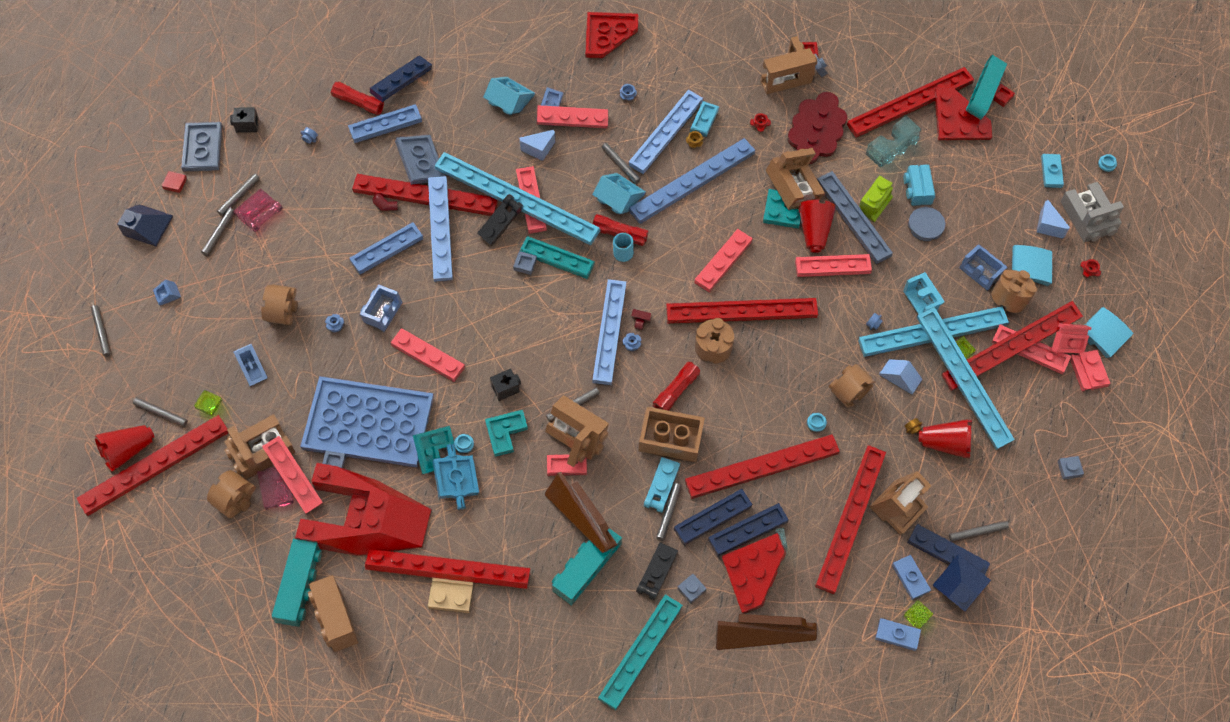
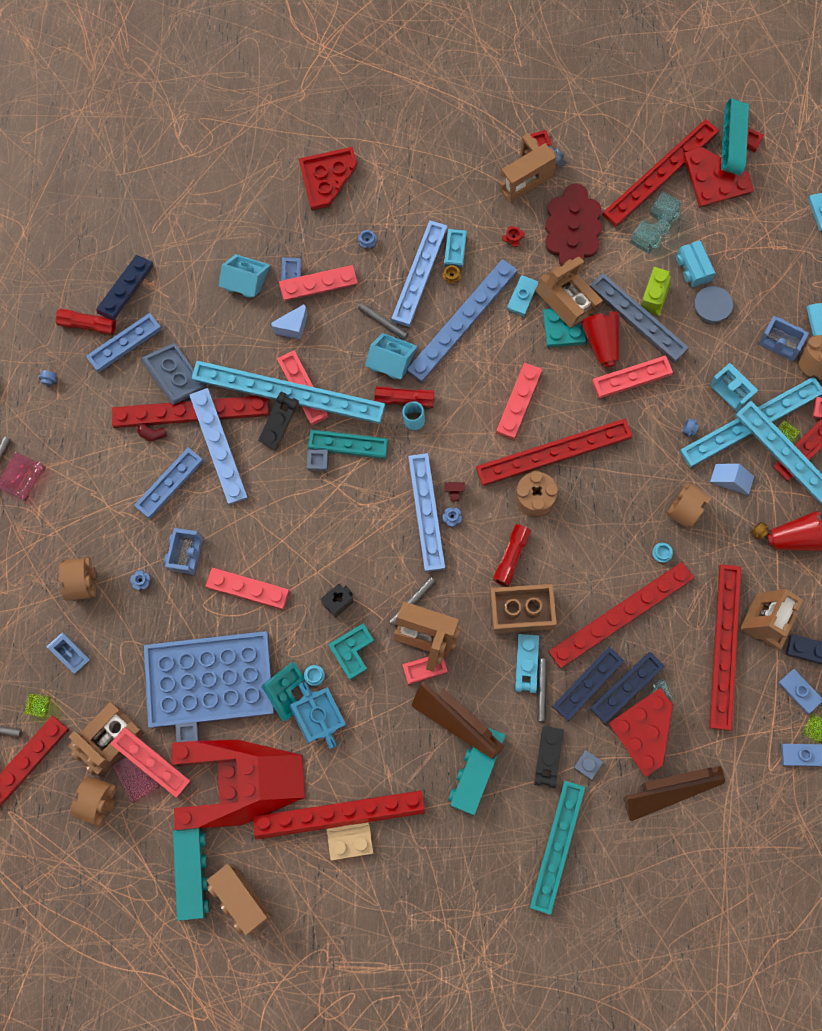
camera: 10 degrees left, 10 degrees up
none -> medium azure plate [507,275,538,317]

